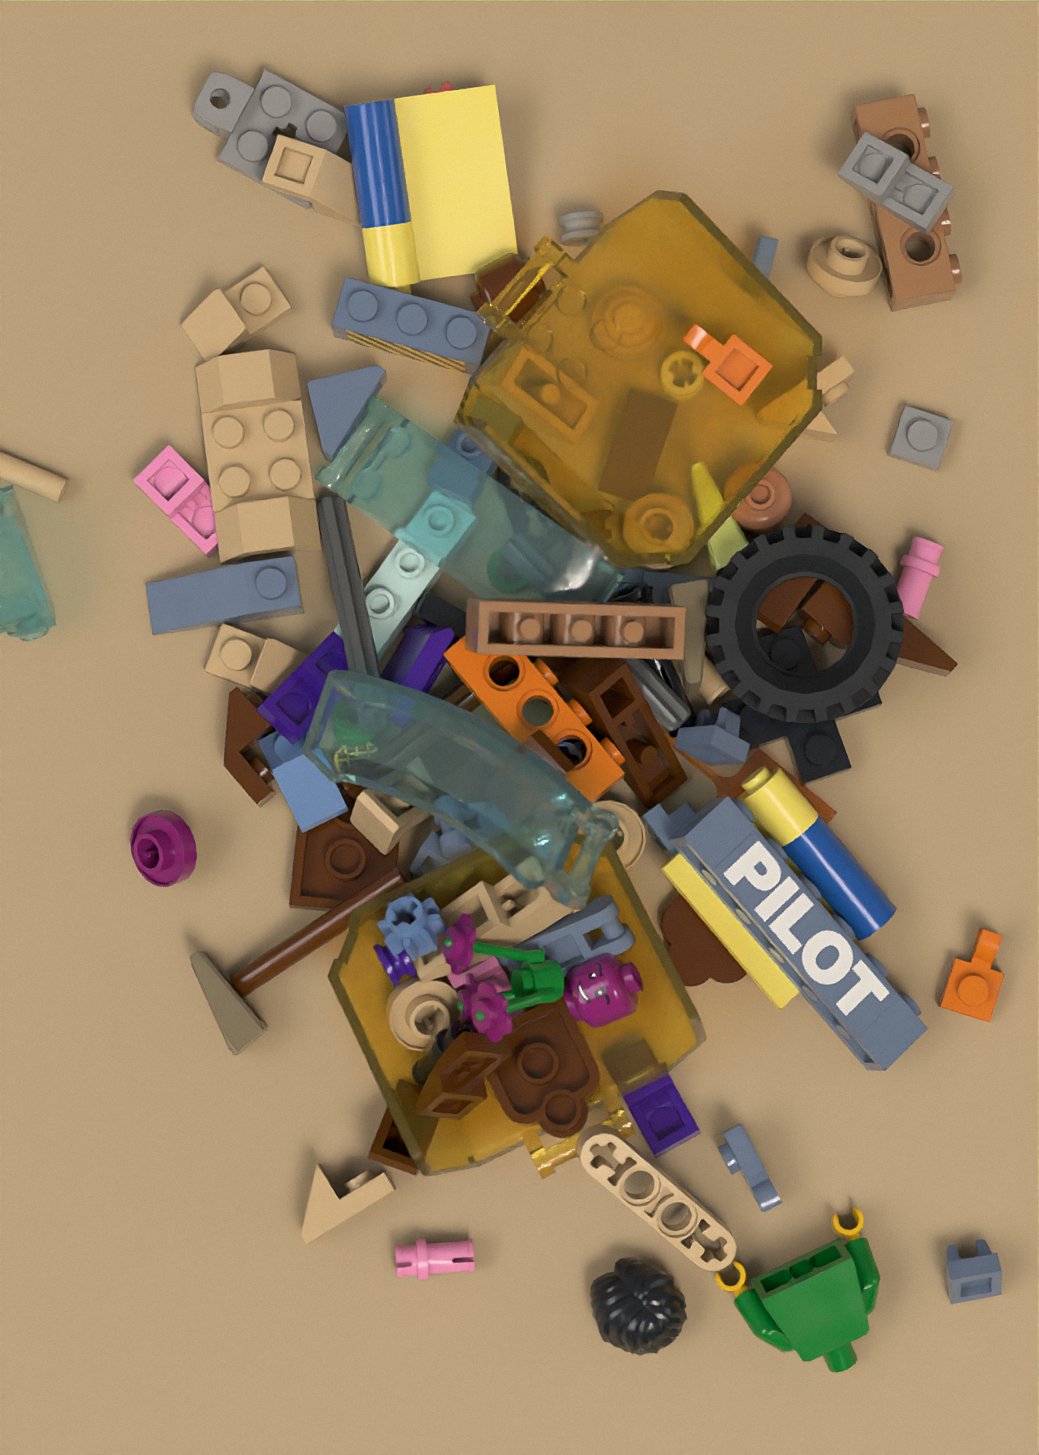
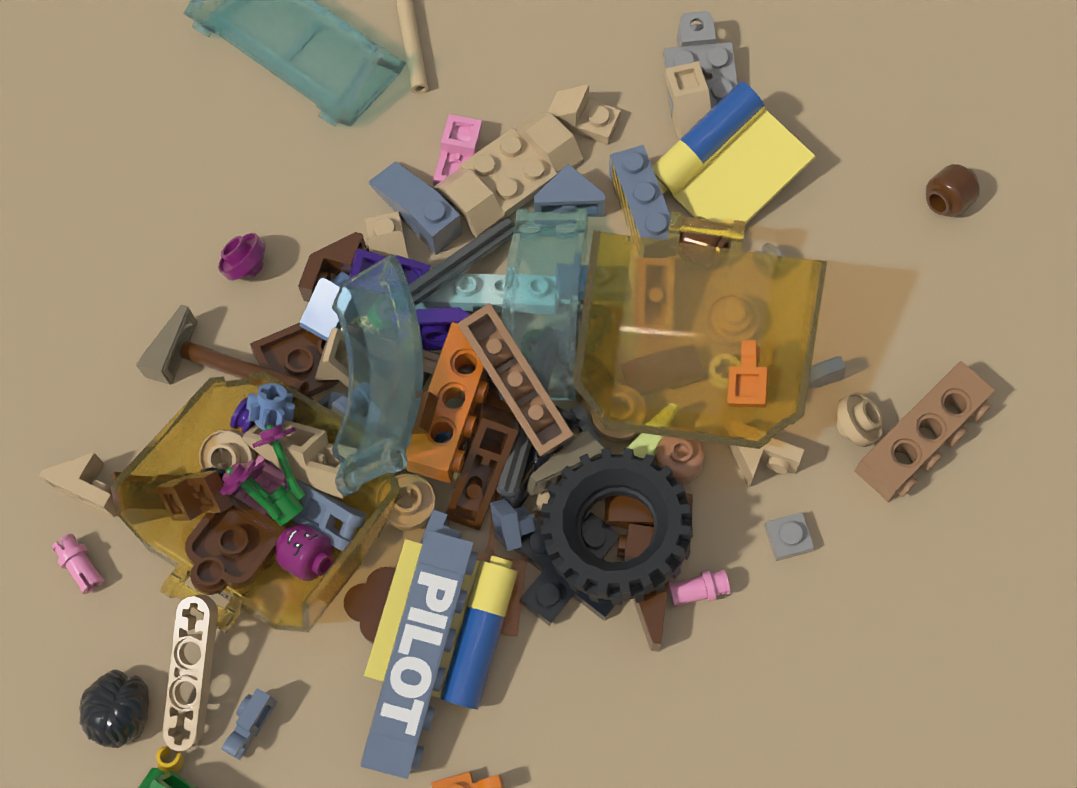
camera: 60 degrees right, 15 degrees down
dark purple slope [603,1038,701,1158] -> none
light grey slope [838,131,955,236] -> none

